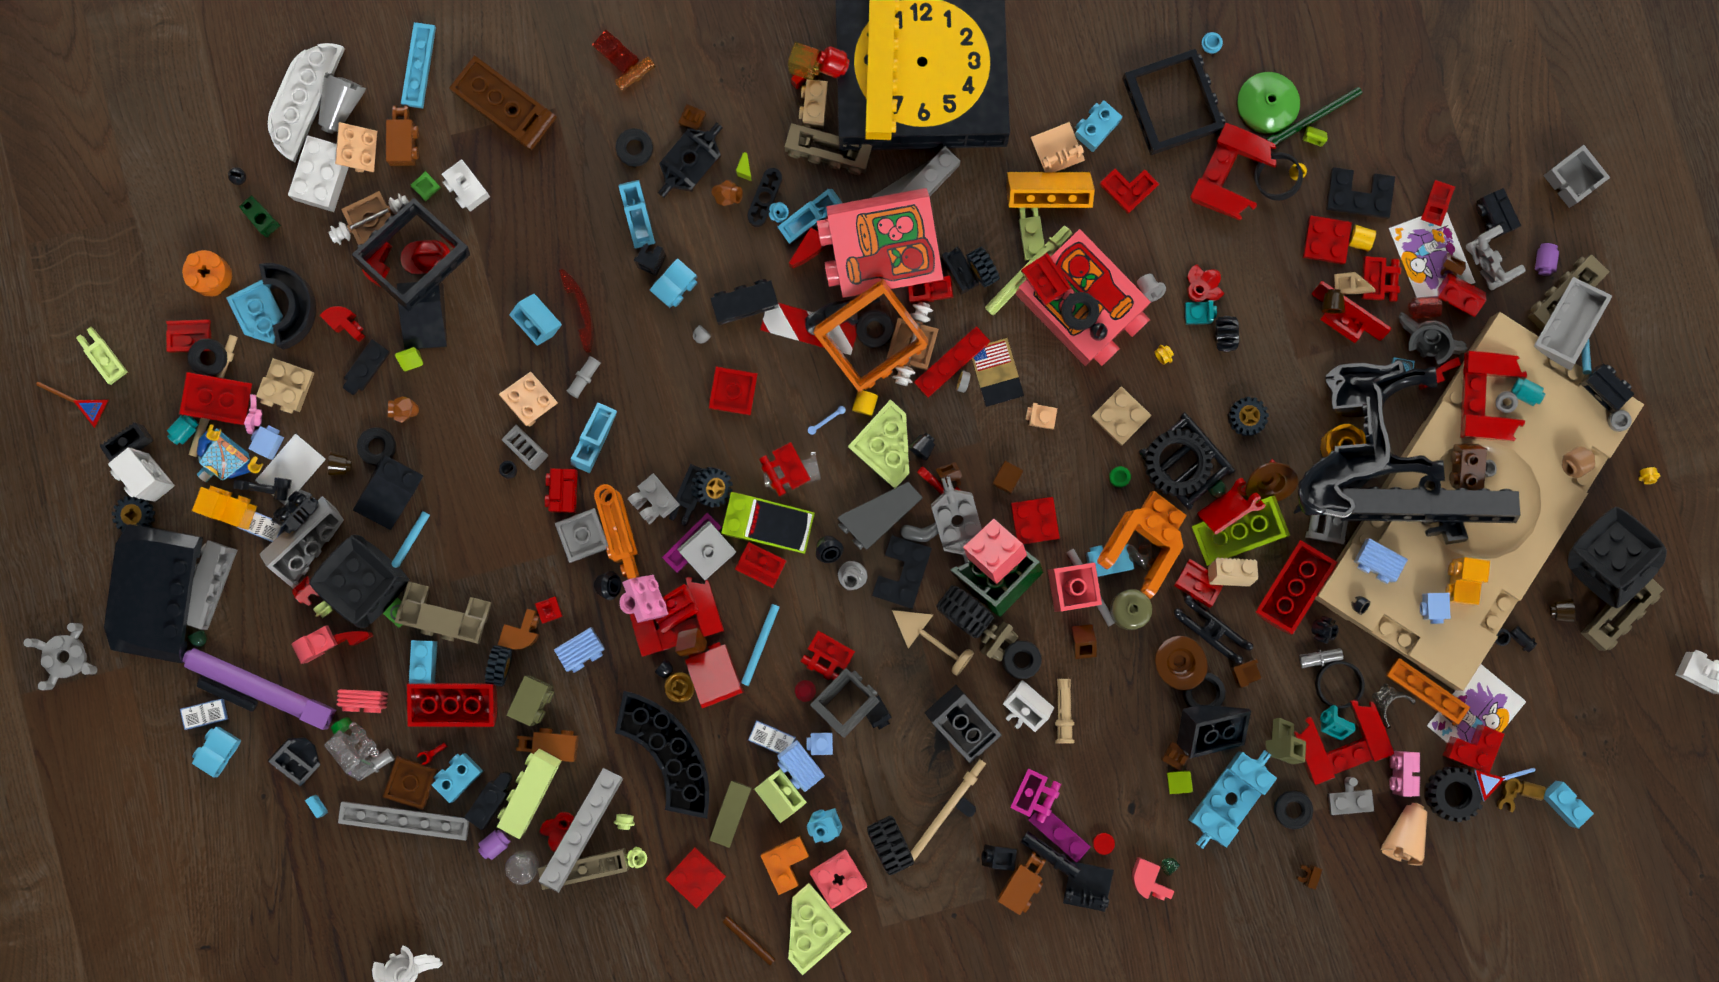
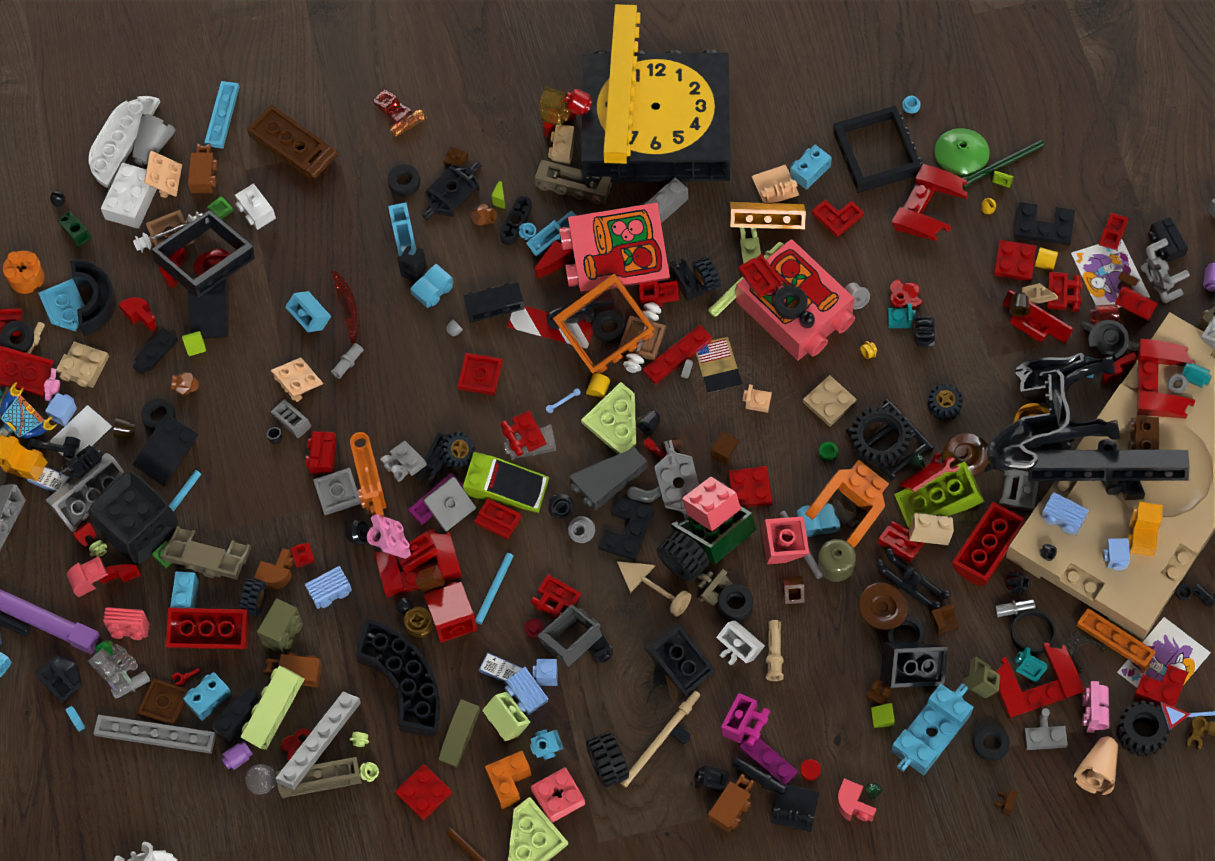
camera: 10 degrees right, 20 degrees down
medium azure slope [571,403,617,473] -> none
black tyre [1255,152,1303,201] -> none
light grey hinge [1485,460,1497,477] -> none

